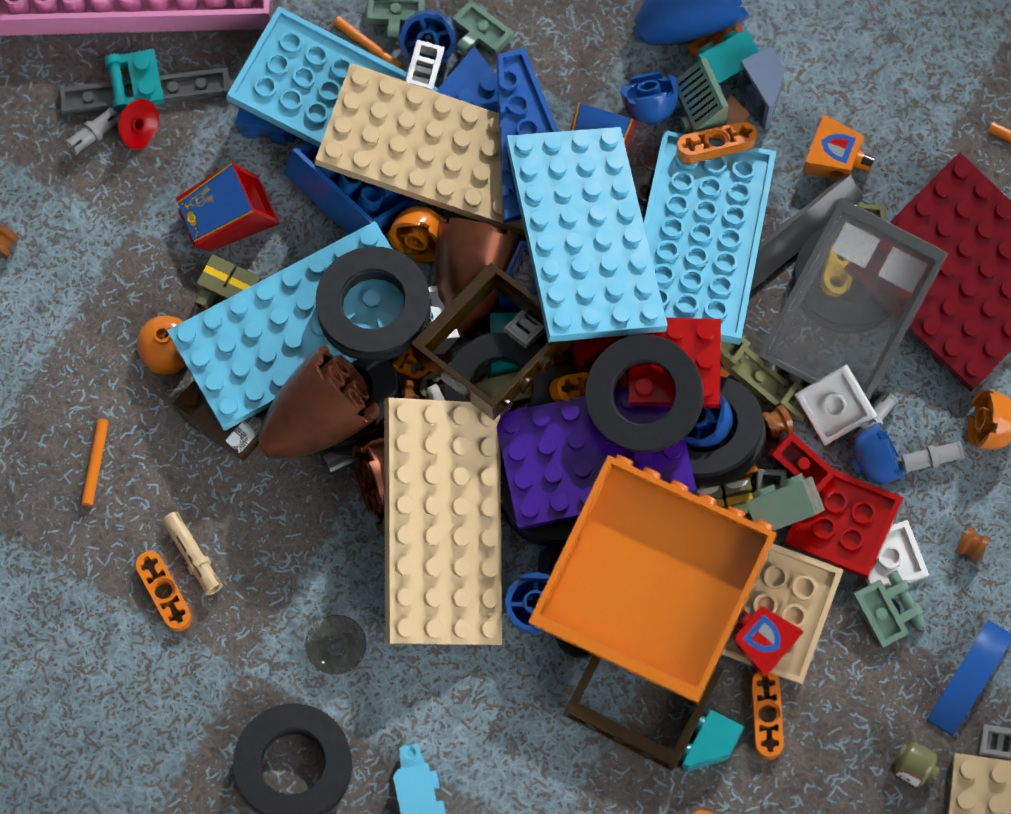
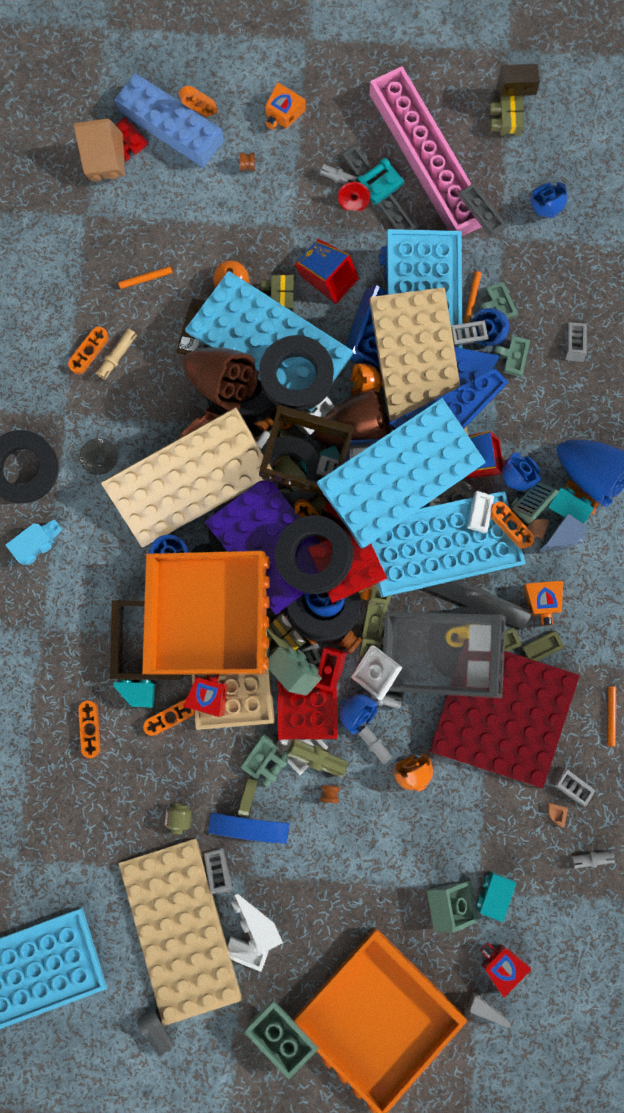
camera: 65 degrees right, 10 degrees up
none -> olive beam [238,778,258,818]
none -> olive piece [287,738,348,777]
none -> white tile [467,491,494,534]
none -> olive tile [520,630,565,661]

